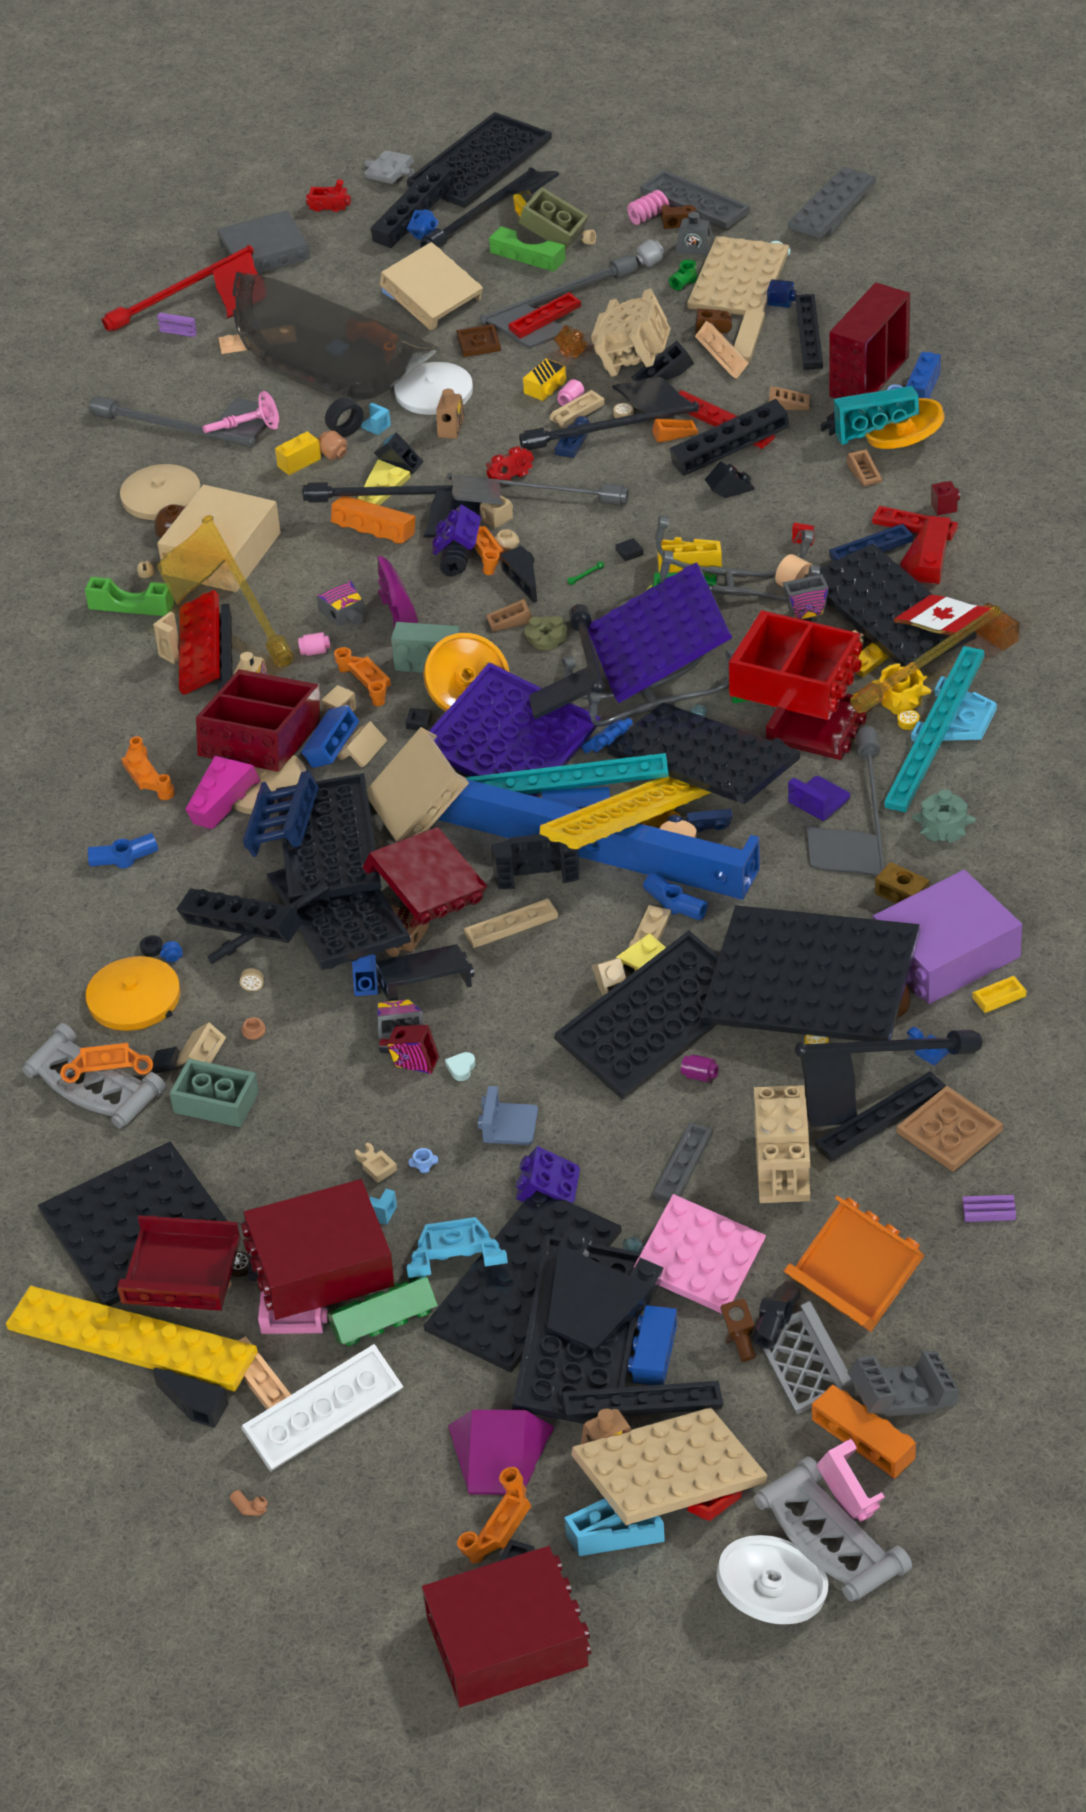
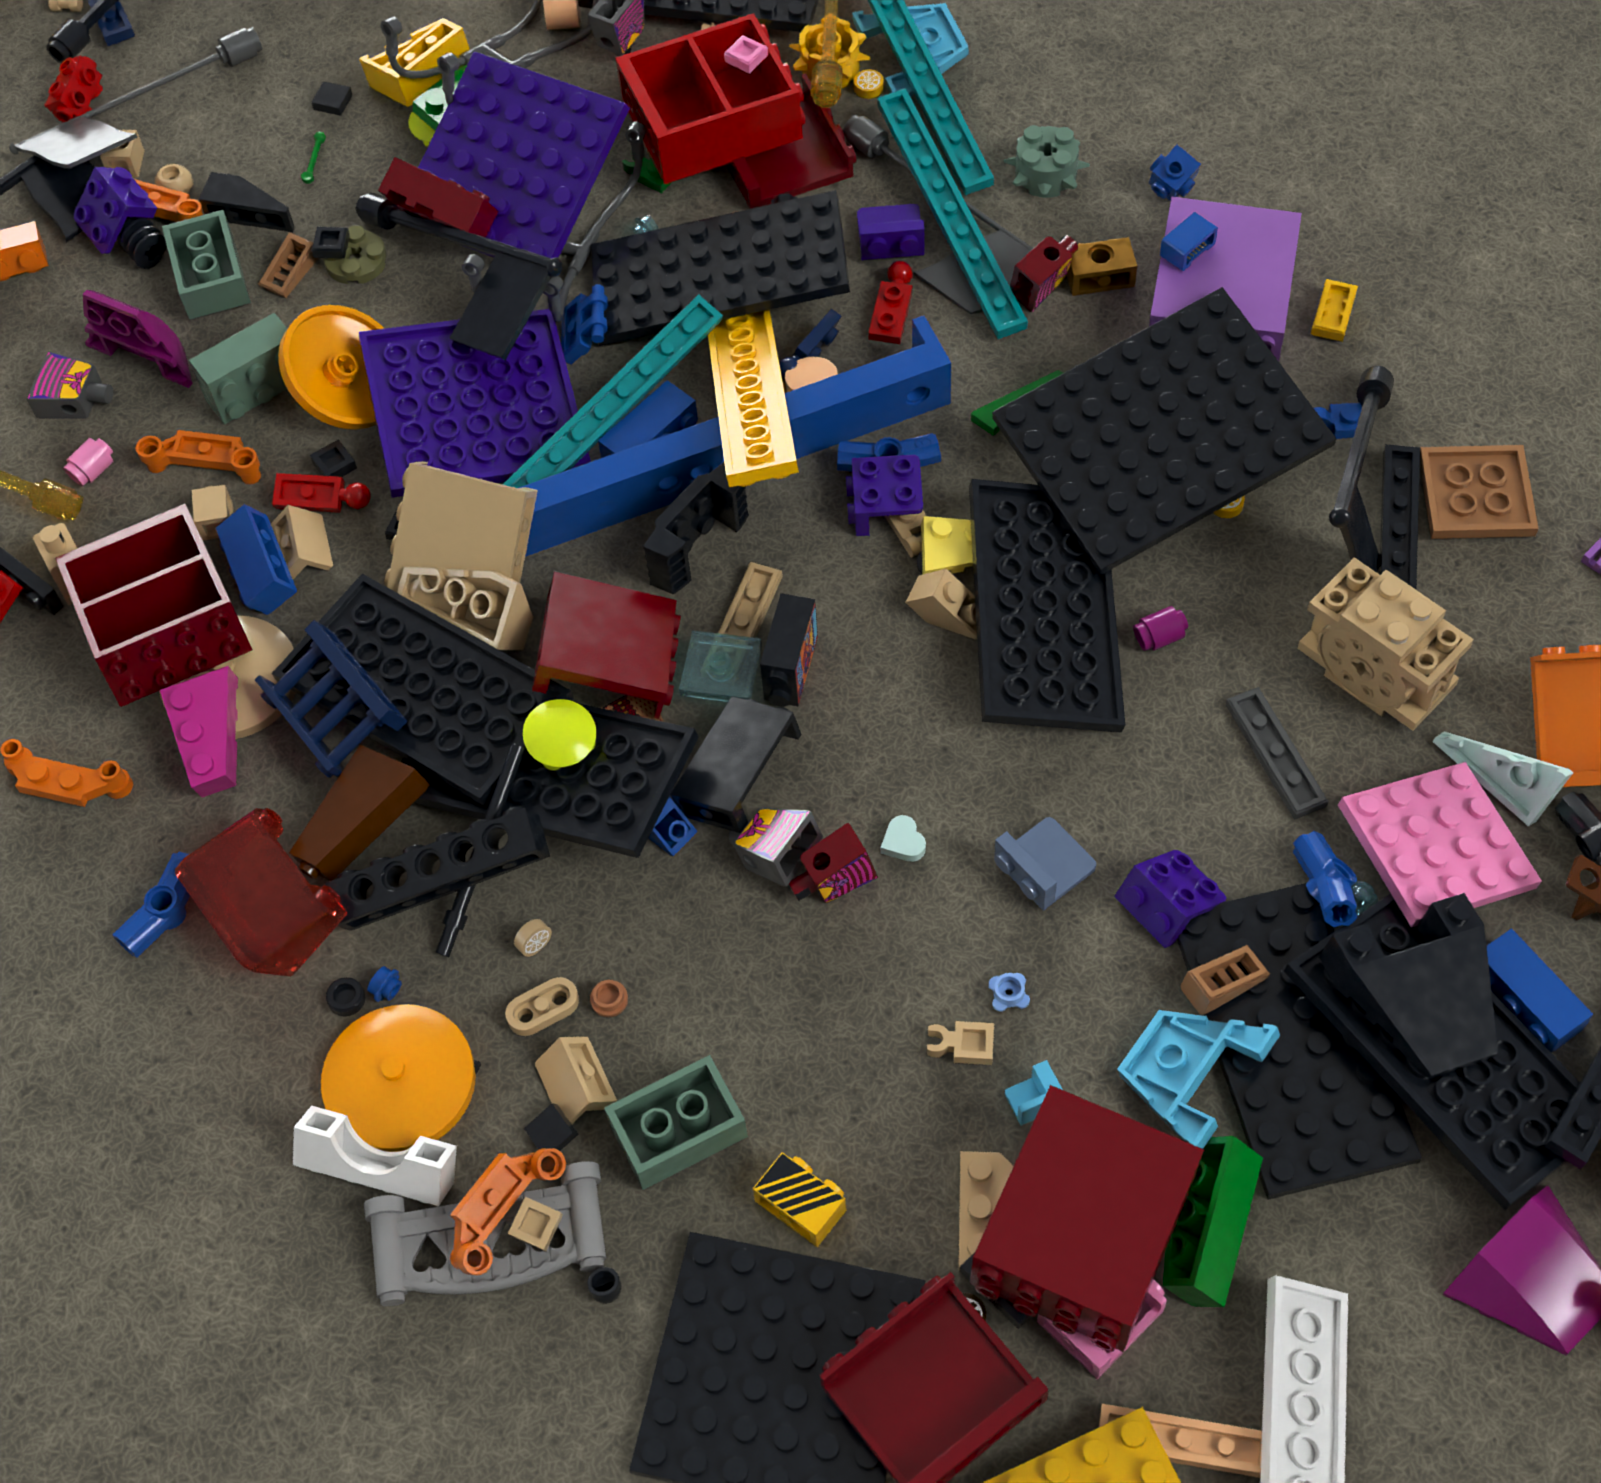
camera: 45 degrees left, 15 degrees up
none -> sand green brick [162,210,251,320]
none -> clear red windscreen [175,808,348,977]
none -> red plate [272,473,371,513]
none -> reddish brown slope [289,745,429,881]
none -> white arch [293,1105,457,1206]
none -> black tile [311,227,350,259]
none -> dark red wedge [378,157,498,238]
none -> tan wedge [397,567,533,650]
none -> tan plate [505,977,579,1036]
none -> tan plate [508,1197,563,1252]
none -> neon yellow dish [523,699,596,770]
none -> black hinge [587,1267,621,1304]
none -> clear light blue plate [679,630,762,702]
none -> bright pink tile [724,35,768,74]
none -> brick [753,1152,846,1247]
none -> black brick [760,593,818,707]
none -> dark purple bracket [846,455,923,536]
none -> red plate [868,261,913,344]
none -> teal plate [877,88,1028,339]
none -> dark red torso [1010,235,1078,312]
none -> blue brick [1149,145,1201,201]
none -> blue piece [1160,212,1218,271]
none -> medium nougat slope [1181,945,1270,1015]
none -> blue piece [1293,831,1358,928]
none -> light aqua wing [1432,731,1573,826]

